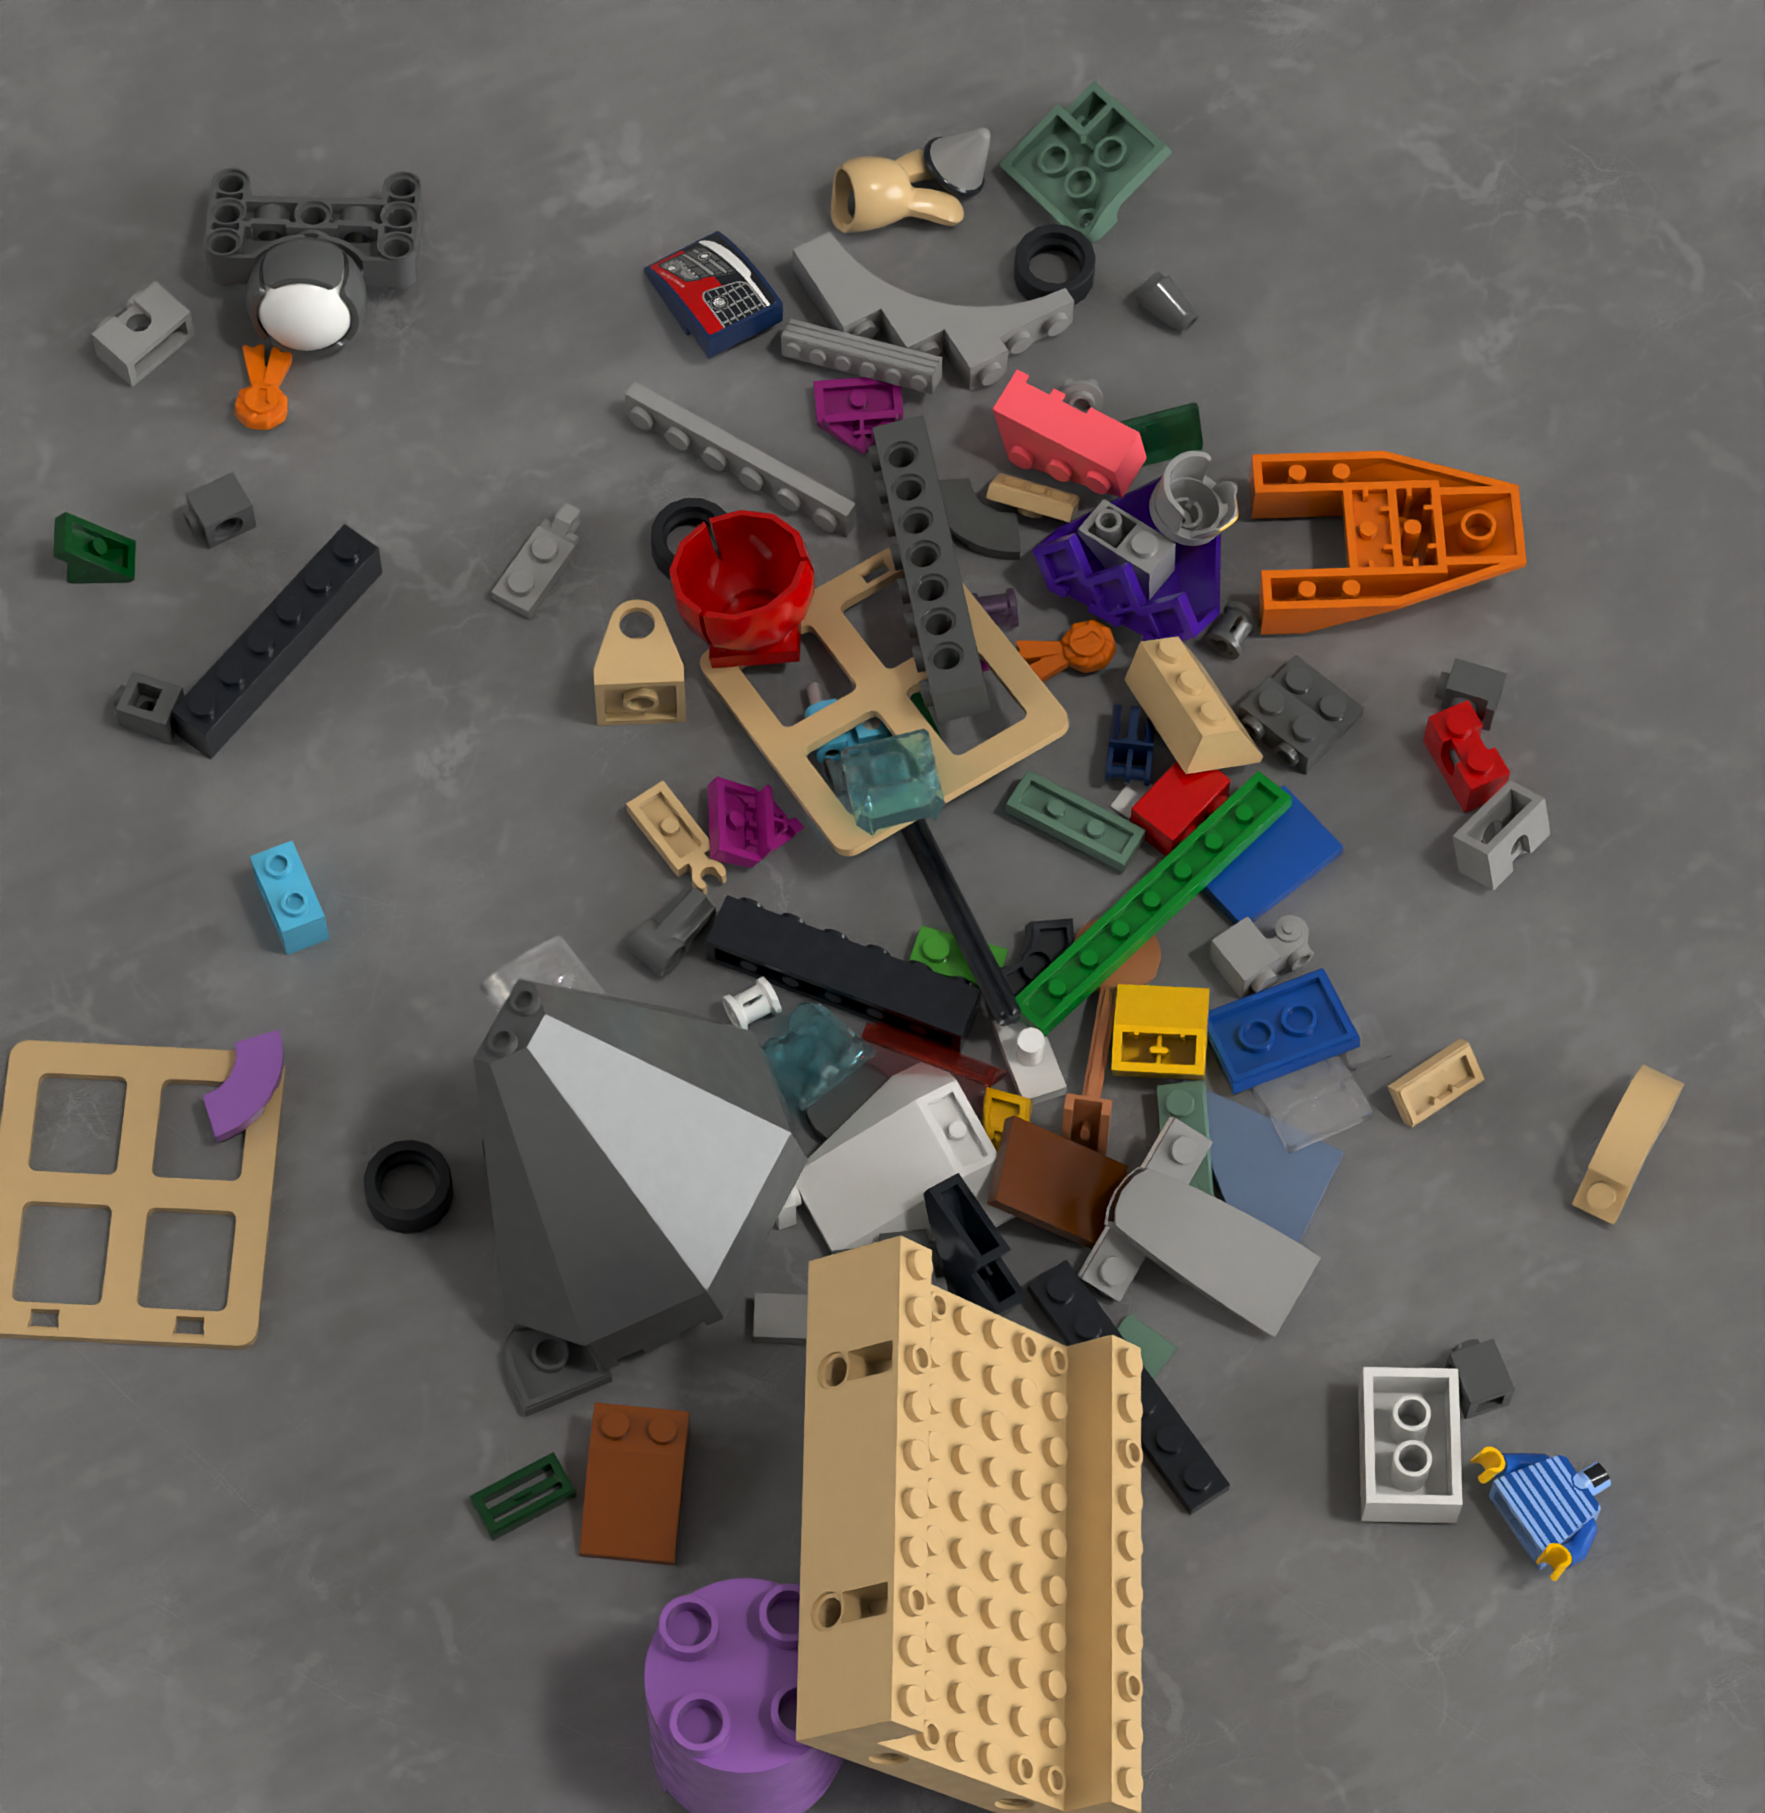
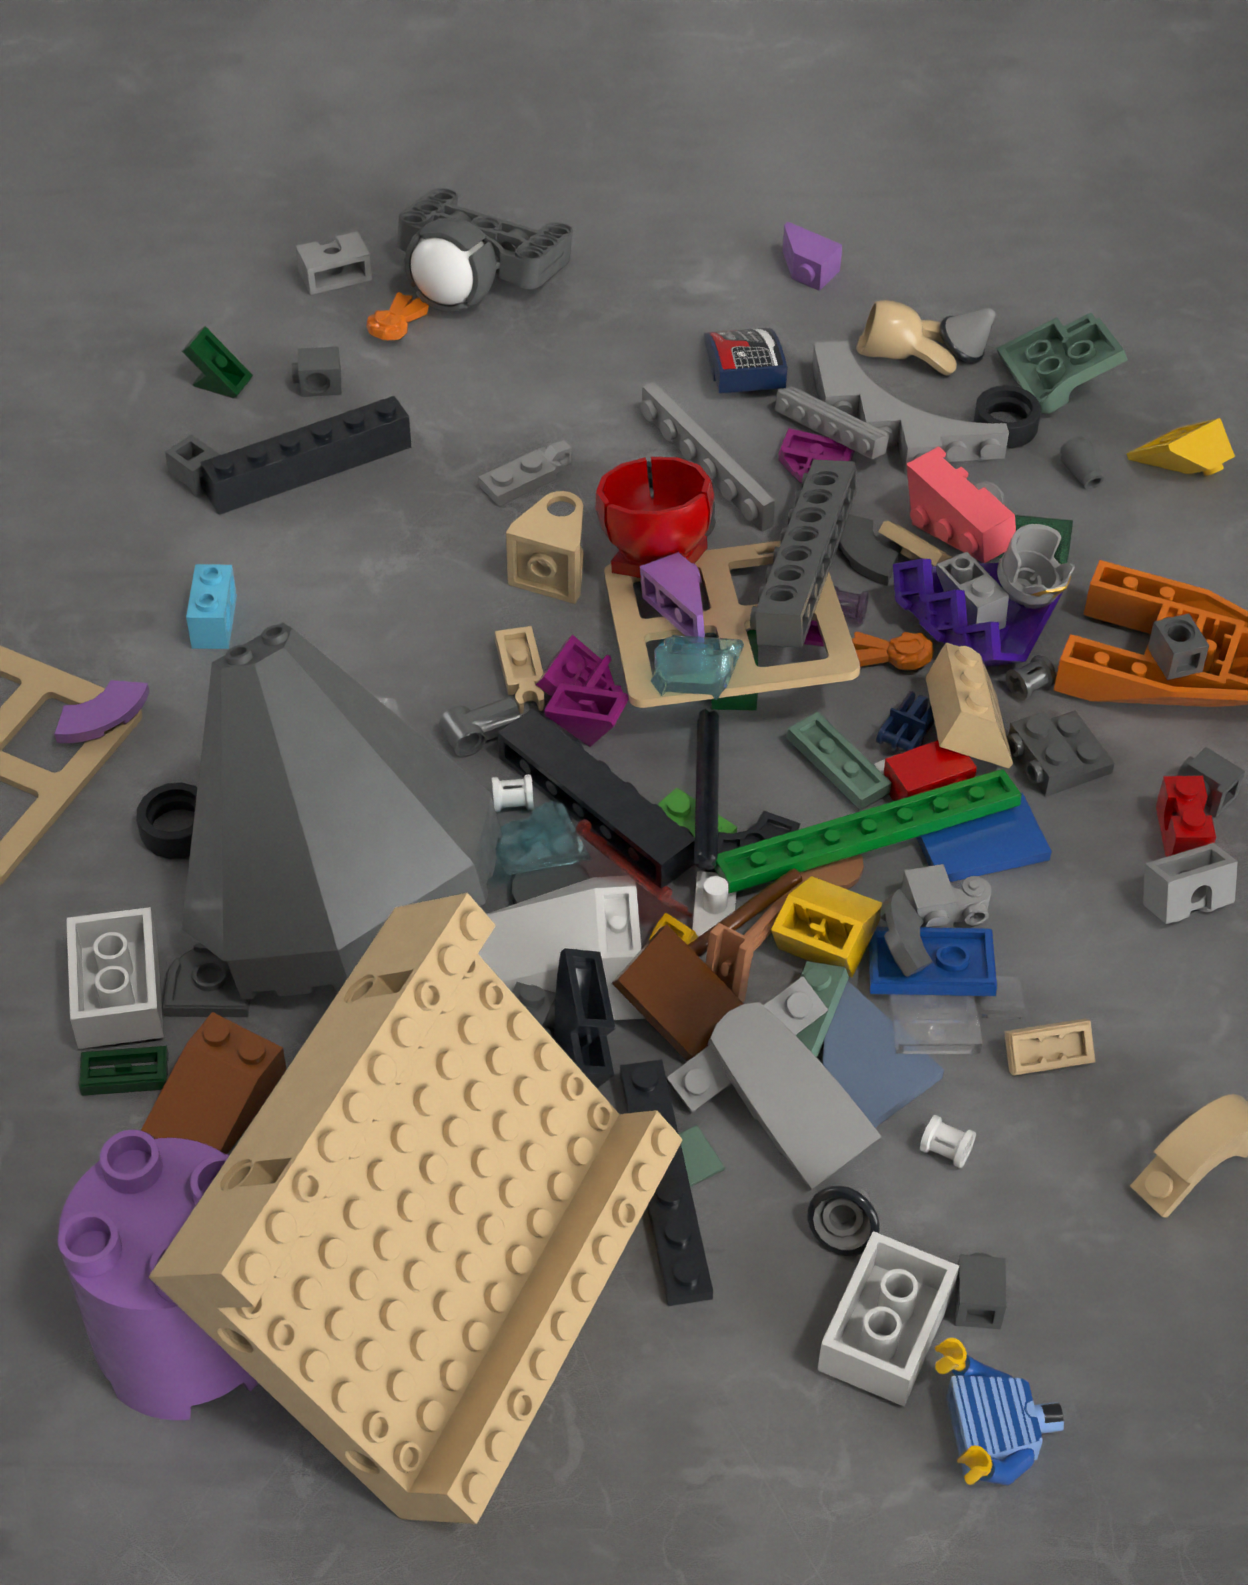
camera: 25 degrees right, 15 degrees down
none -> white brick [66,907,164,1049]
none -> magenta slope [544,683,629,747]
none -> medium lavender slope [640,552,705,648]
none -> reddish brown bar [688,868,802,957]
none -> medium lavender slope [782,222,842,291]
none -> light grey hat [807,1185,880,1256]
none -> dark grey tile [880,889,933,977]
none -> white bush [920,1115,976,1168]
none -> yellow slope [1126,418,1235,476]
none -> dark grey brick [1148,613,1209,680]

